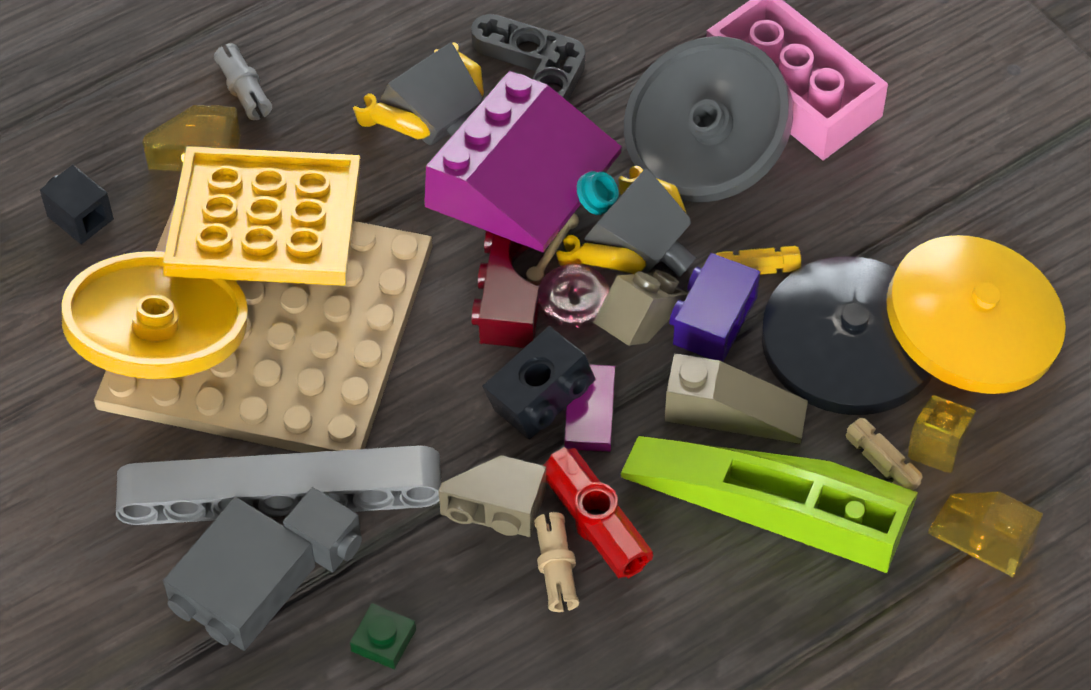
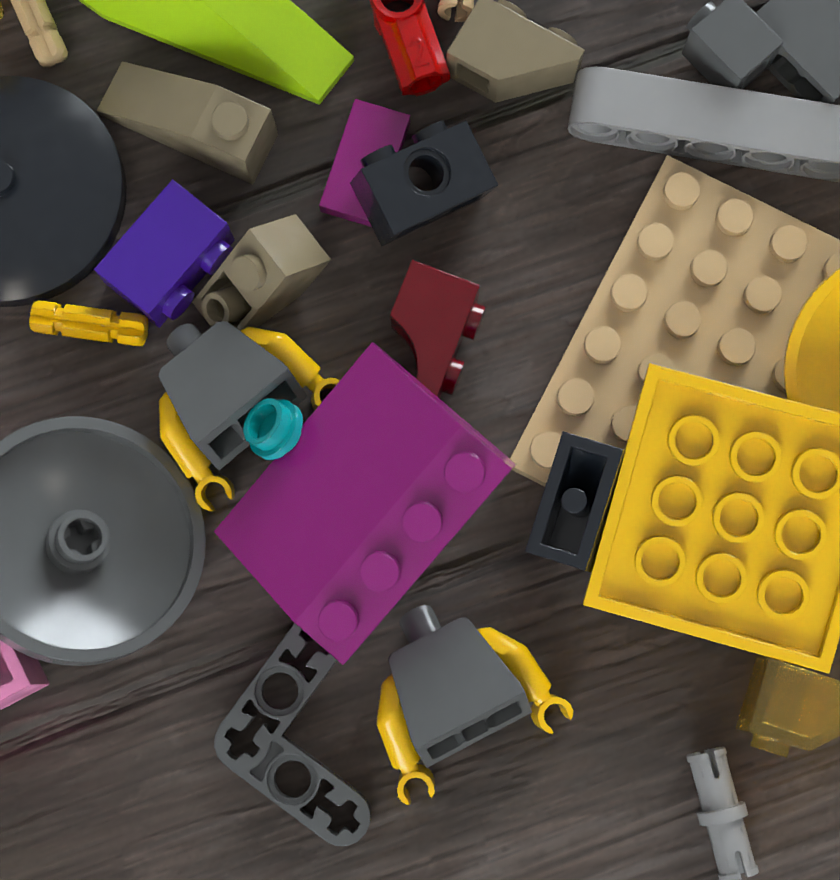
camera: 165 degrees left, 25 degrees up
clear pink gear [539,264,609,328] -> none
none -> black slope [525,431,624,572]

